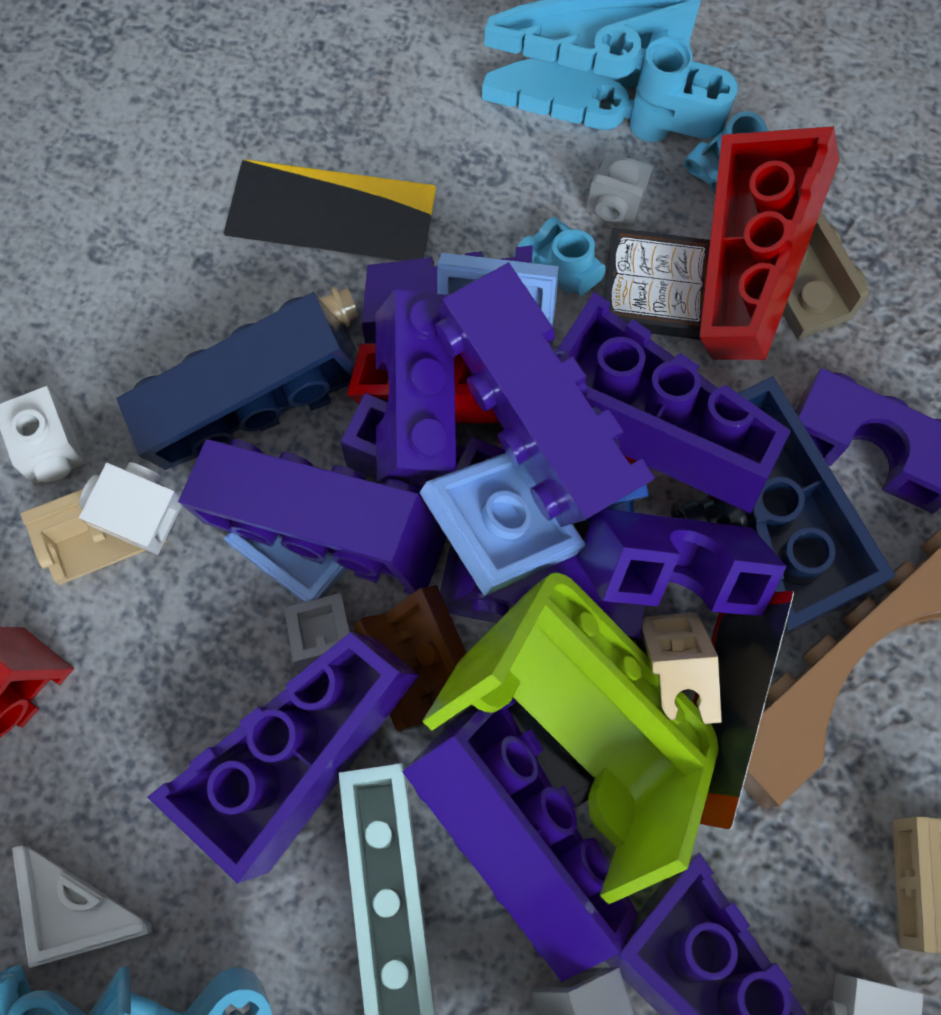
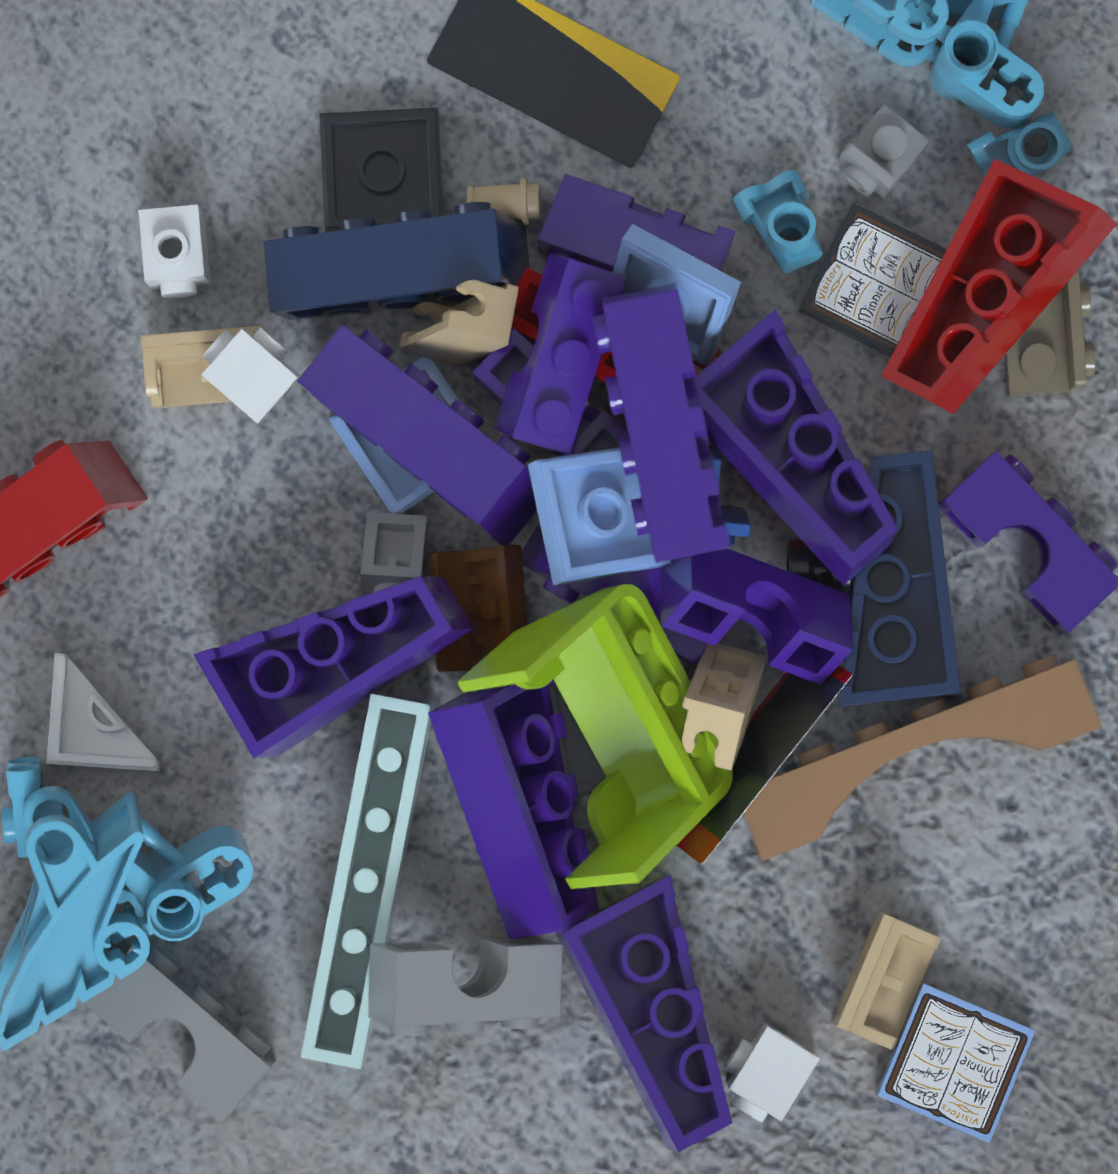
camera: 25 degrees right, 15 degrees up
none -> black tile [319,107,444,232]
none -> tan hinge [399,280,519,367]

